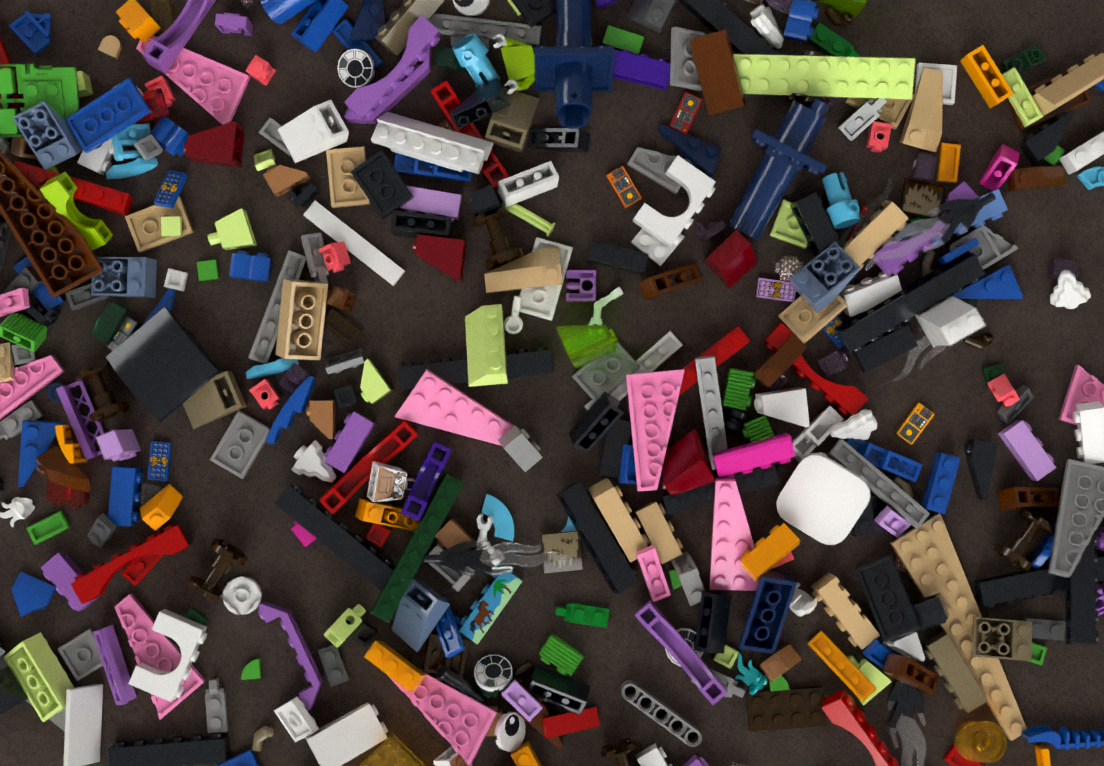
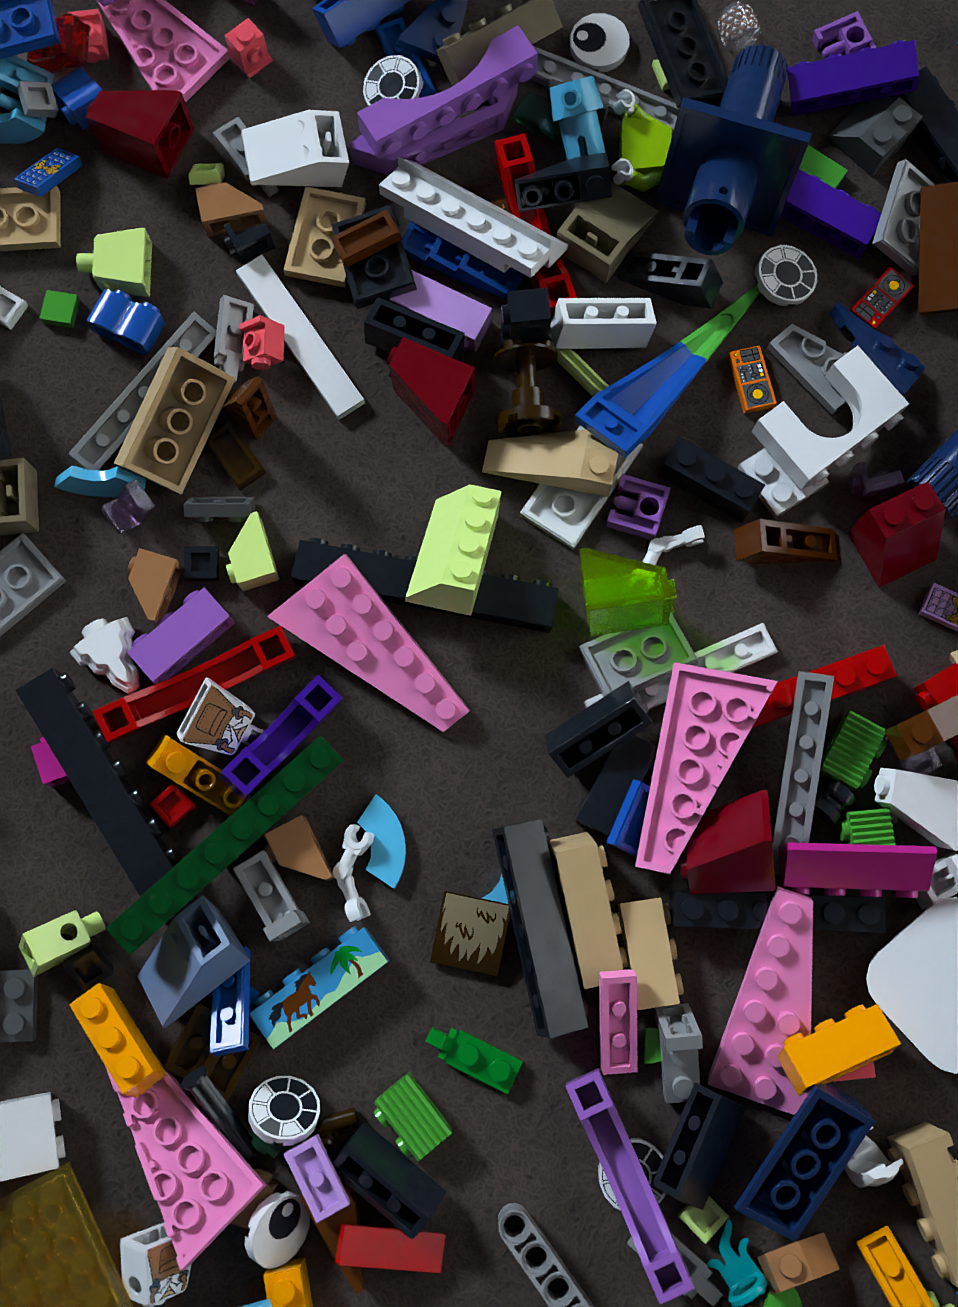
camera: 15 degrees right, 10 degrees down
yellowish green tile [161,216,182,237] -> none
coral brick [249,379,281,410] -> none
blue slope [266,376,317,445] -> none
piece [424,541,570,575] -> none
light grey brick [498,425,543,472] -> none
white plate [504,296,523,334] -> none
none -> reddish brown tile [331,209,402,268]
none -> blue plate [575,285,760,458]
none -> tile [755,245,817,306]

